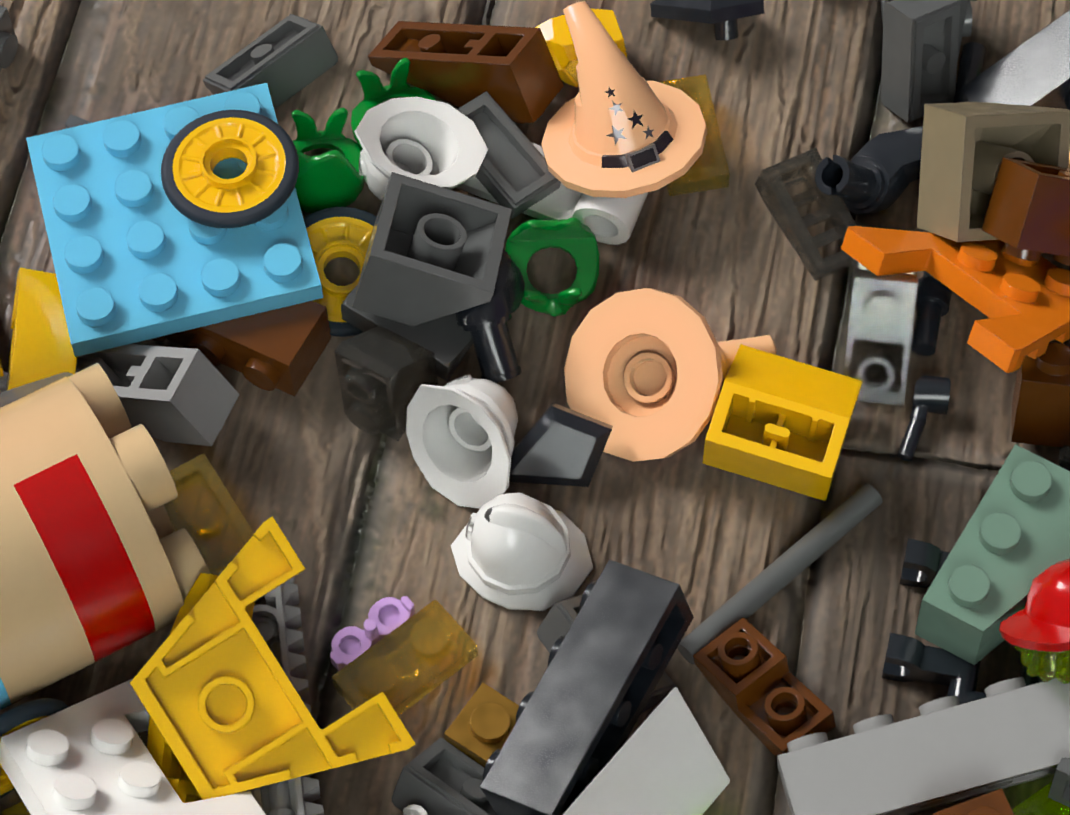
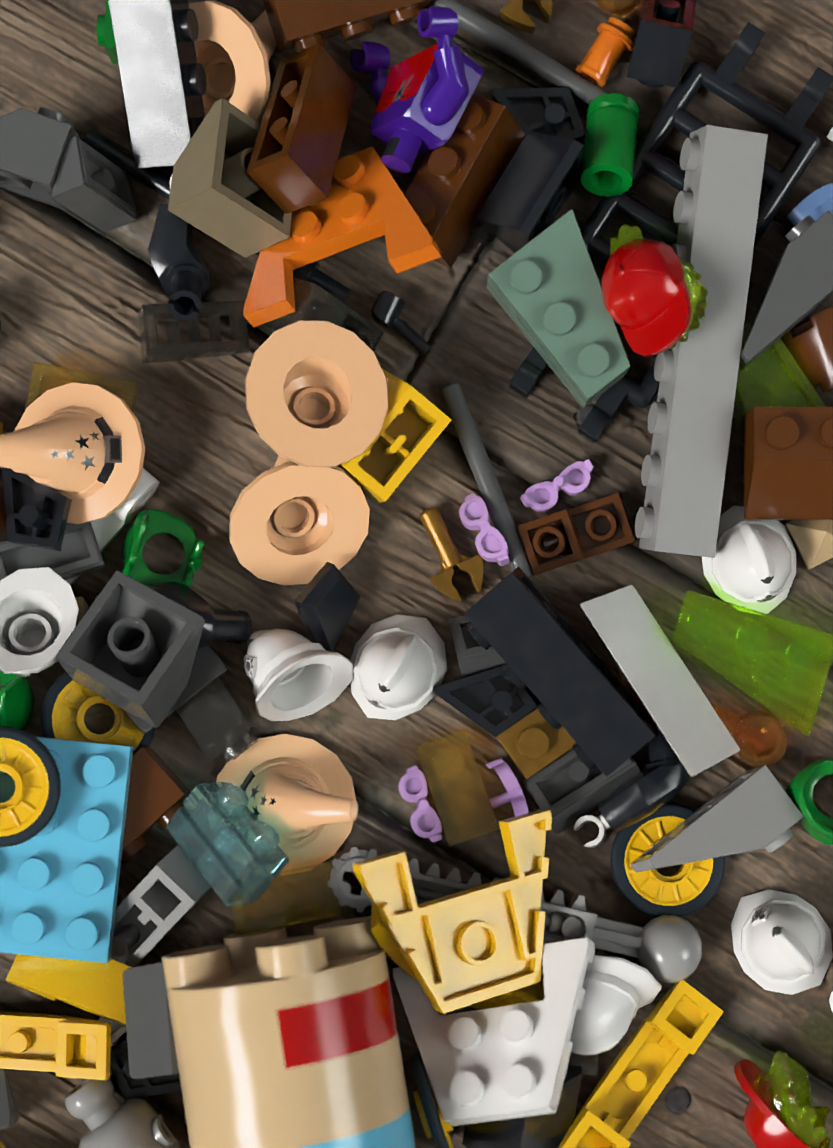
camera: 70 degrees left, 25 degrees up
none -> black piece [2,467,72,551]
none -> clear light blue brick [165,782,290,906]
none -> light nougat piece [211,733,358,875]
none -> light nougat piece [245,321,388,467]
none -> pearl gold bar [419,507,483,603]
none -> black piece [433,666,537,737]
none -> lavender piece [459,493,510,566]
none -> lavender piece [485,758,529,816]
none -> lavender piece [520,459,593,512]

